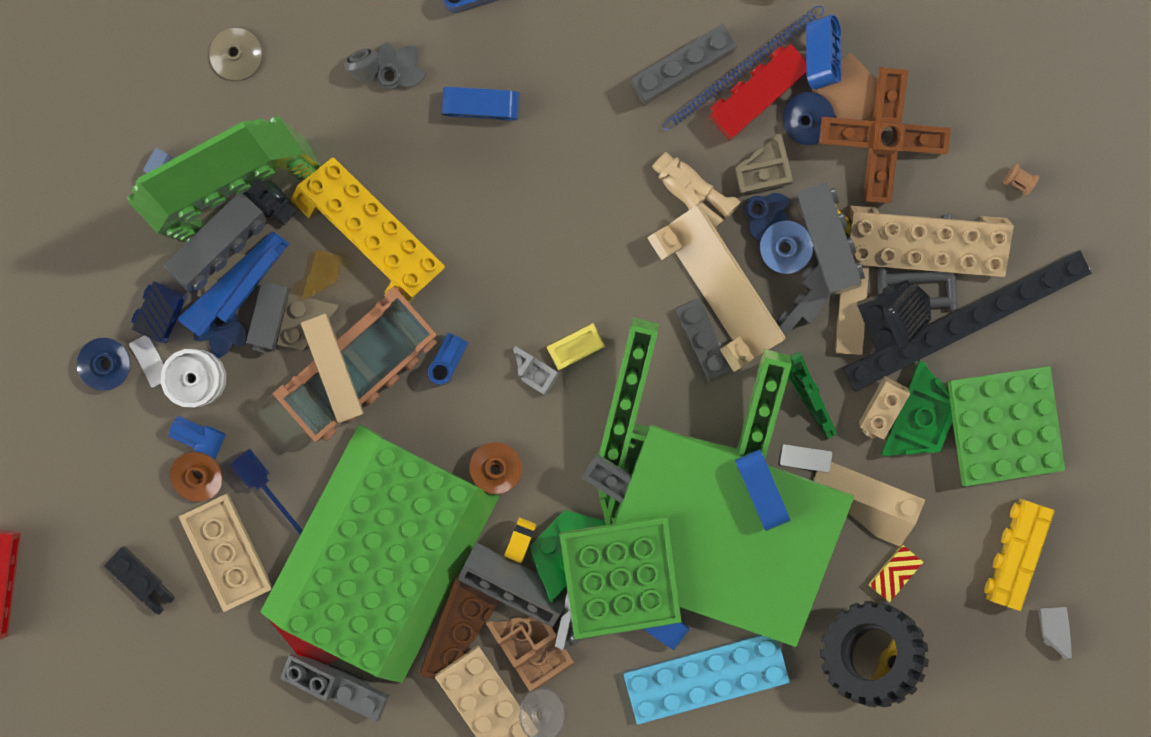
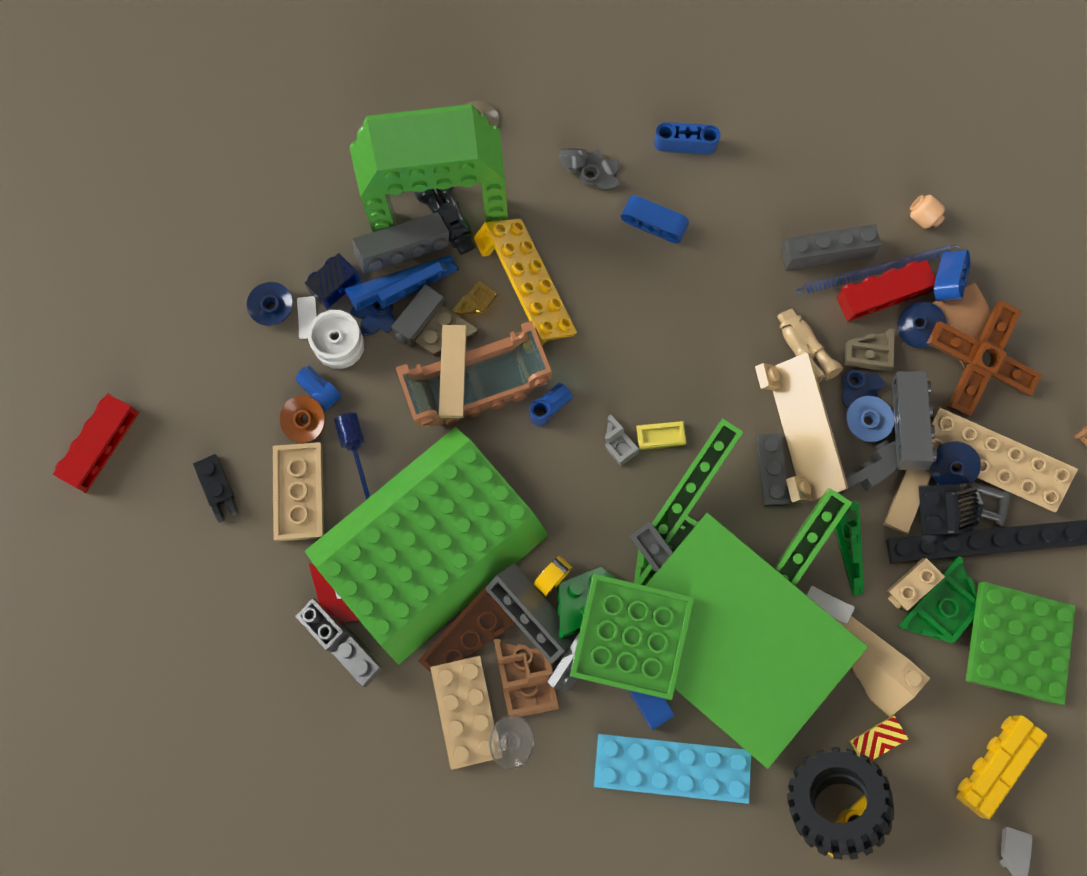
camera: 20 degrees right, 15 degrees down
dark orange dish [469,442,522,495] -> none
blue beam [735,449,791,531] -> none
none -> dark blue dish [930,441,981,485]

